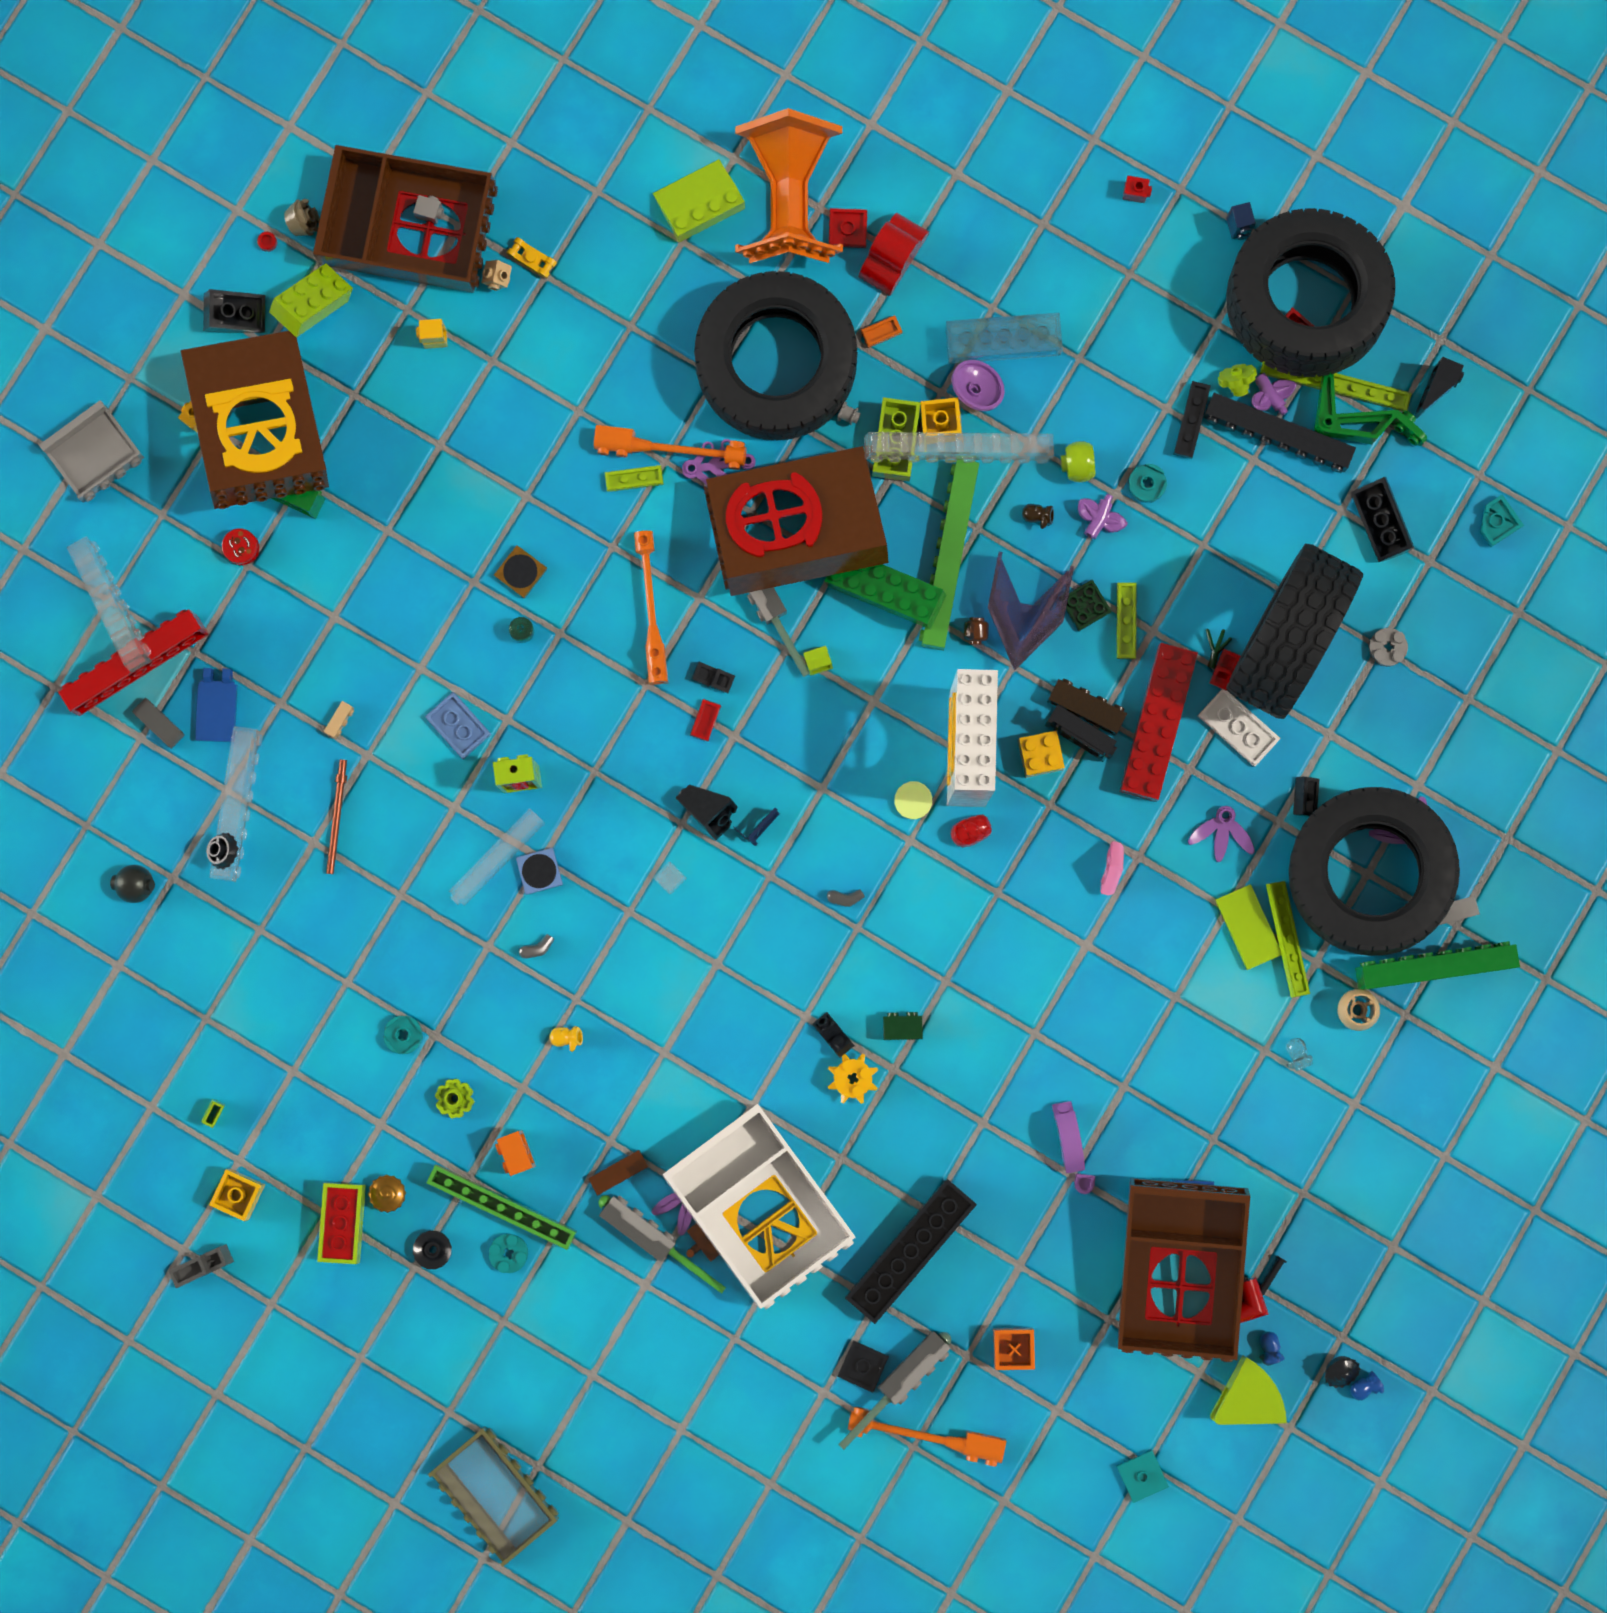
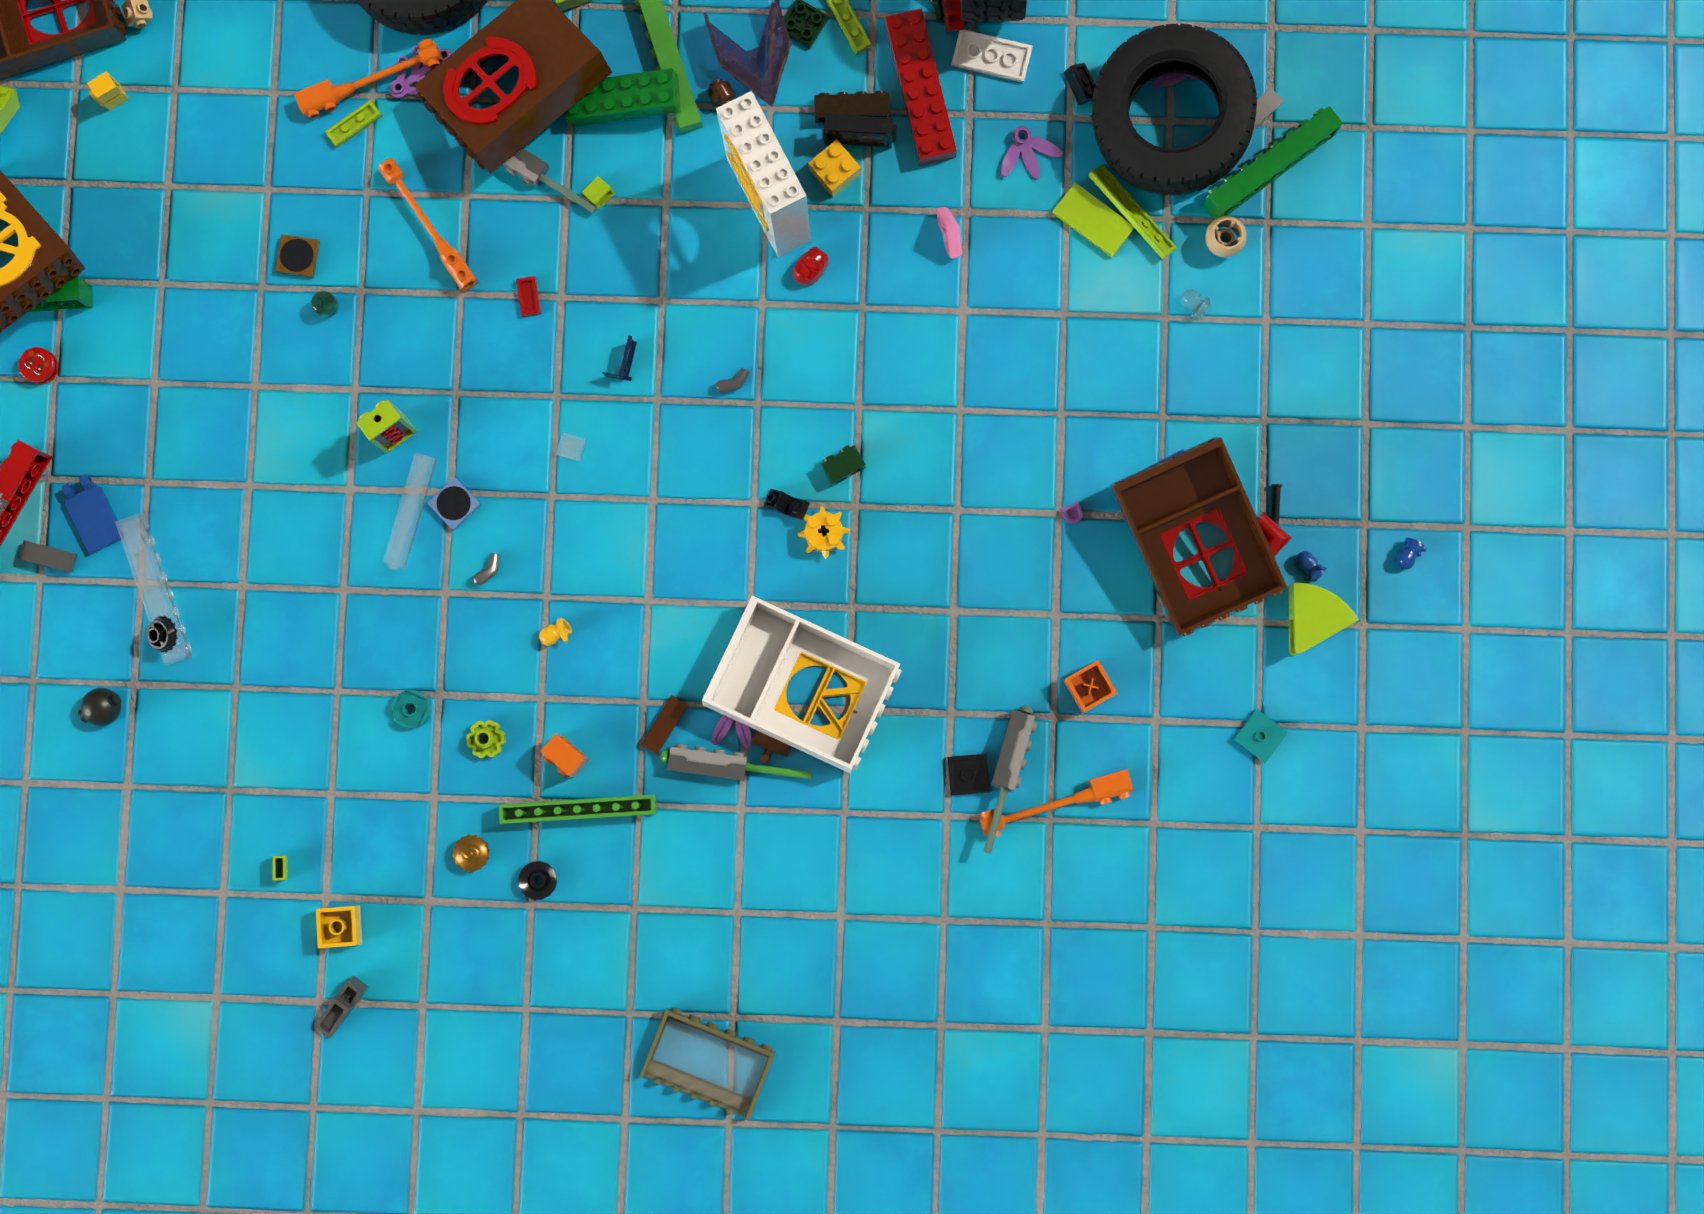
camera: 25 degrees left, 0 degrees up
red brick [317,1182,366,1264] -> none
tan piece [324,701,354,739] -> none
copper bar [326,759,347,874] -> none
medium blue tile [425,692,492,760] -> none
teal plate [489,1234,528,1273] -> none
black slope [676,784,737,840] -> none
black slope [691,662,735,694] -> none
black brick [845,1178,977,1324] -> none
yellowish green tile [894,781,932,820] -> none
medium lavender arch [1052,1101,1085,1174] -> none
black piece [1325,1356,1361,1388] -> none

